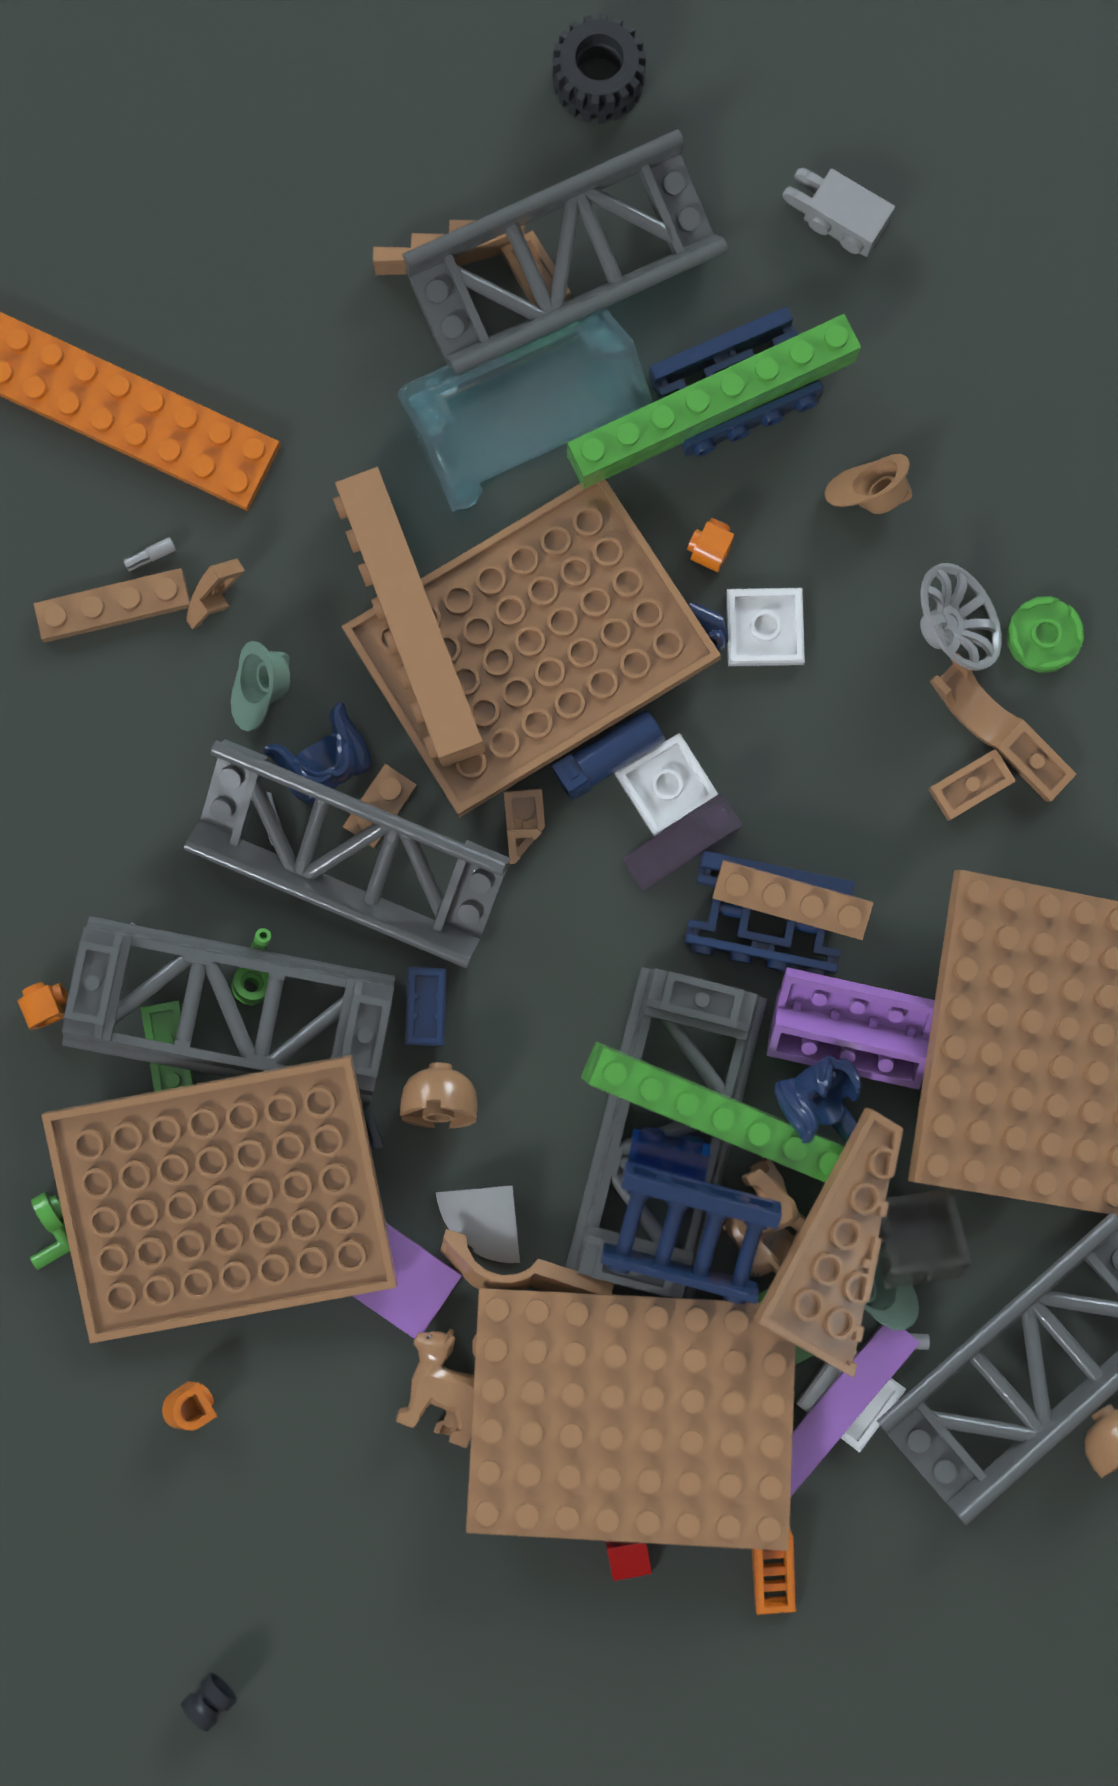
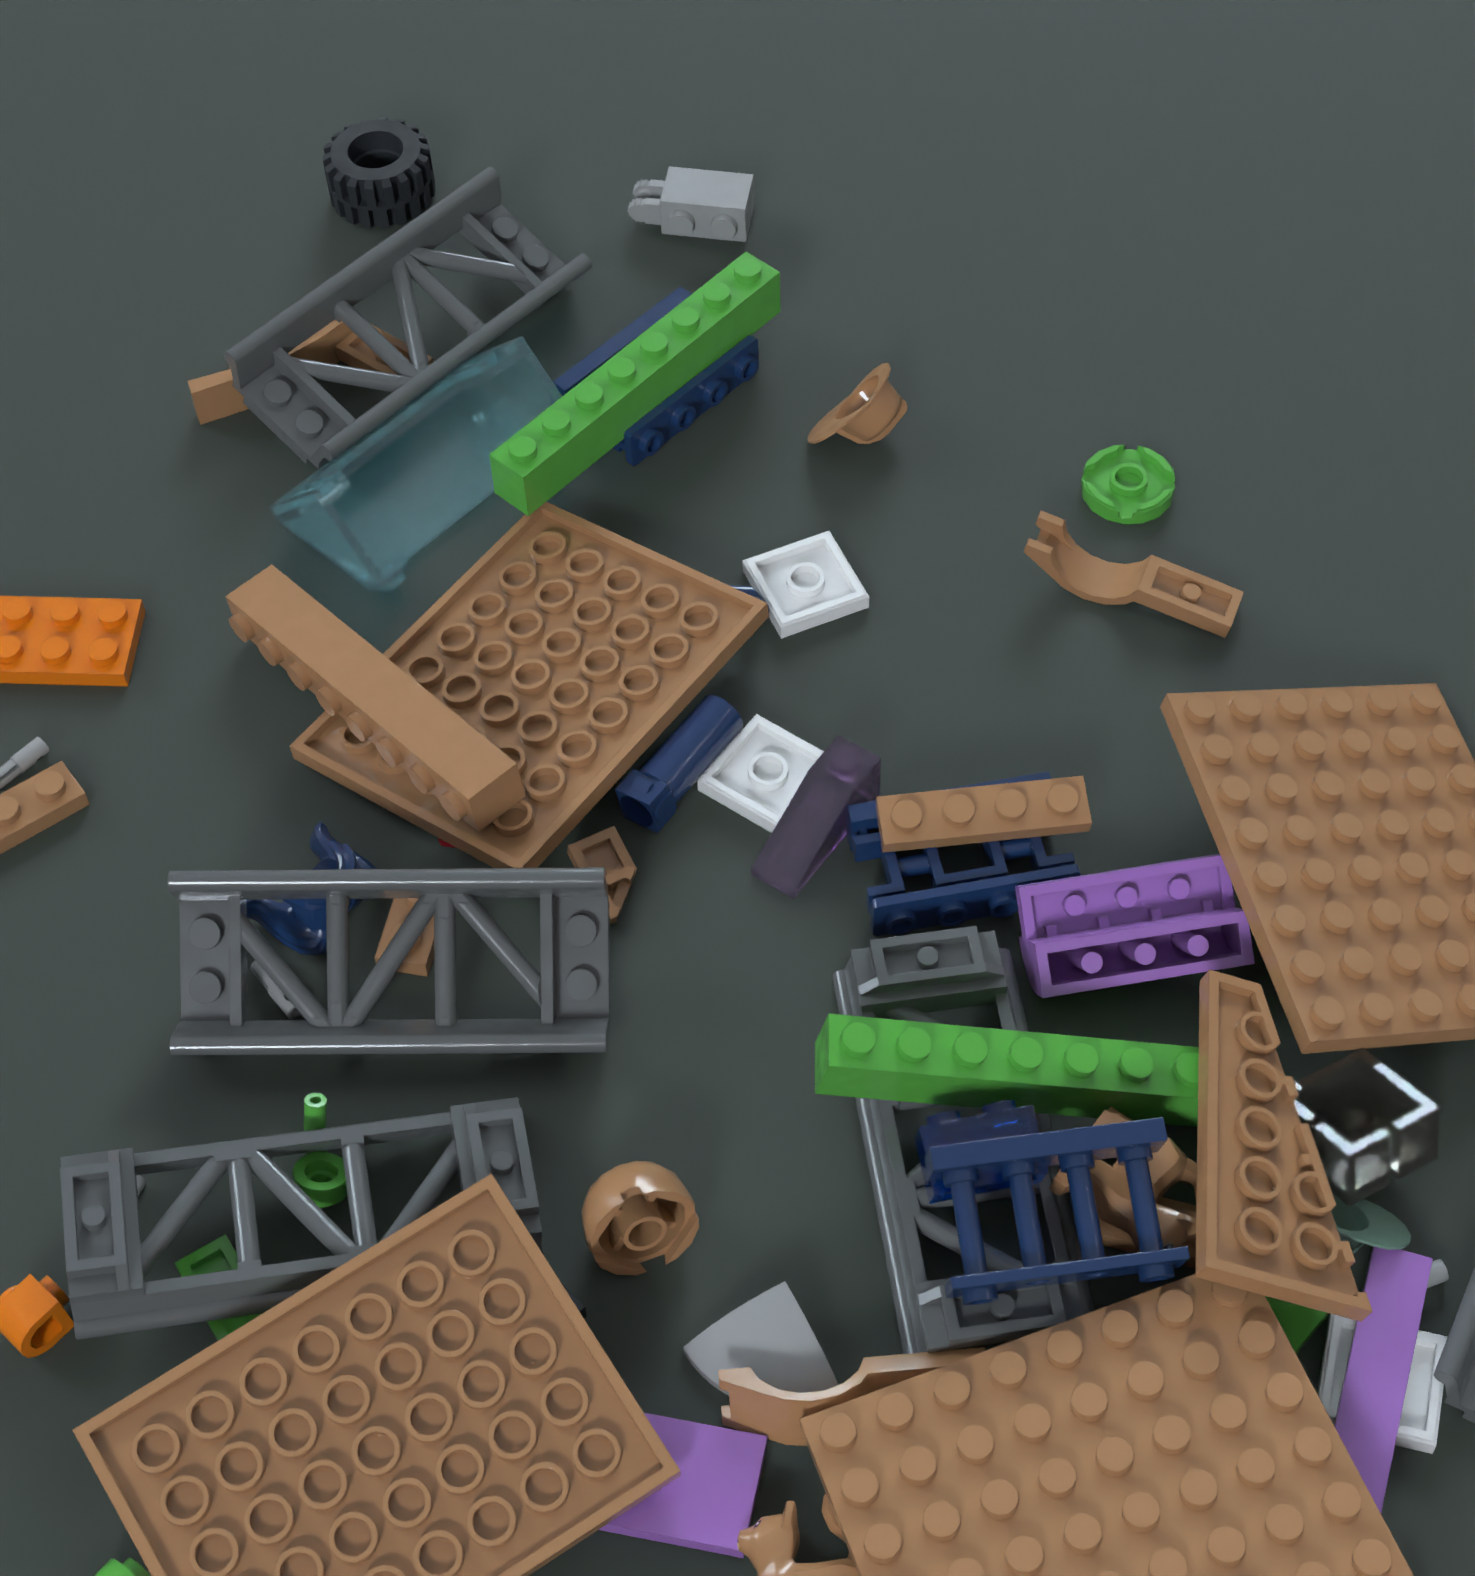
camera: 20 degrees left, 30 degrees down
medium nougat slope [186,558,245,629] -> none
sand green piece [231,640,290,731] -> none
dark blue plate [405,967,447,1046] -> none
orange plate [687,518,735,572] -> none
dark blue hair [774,1055,861,1144] -> none
light grey wheel [920,563,1002,671] -> none
medium nougat plate [928,749,1016,821] -> none

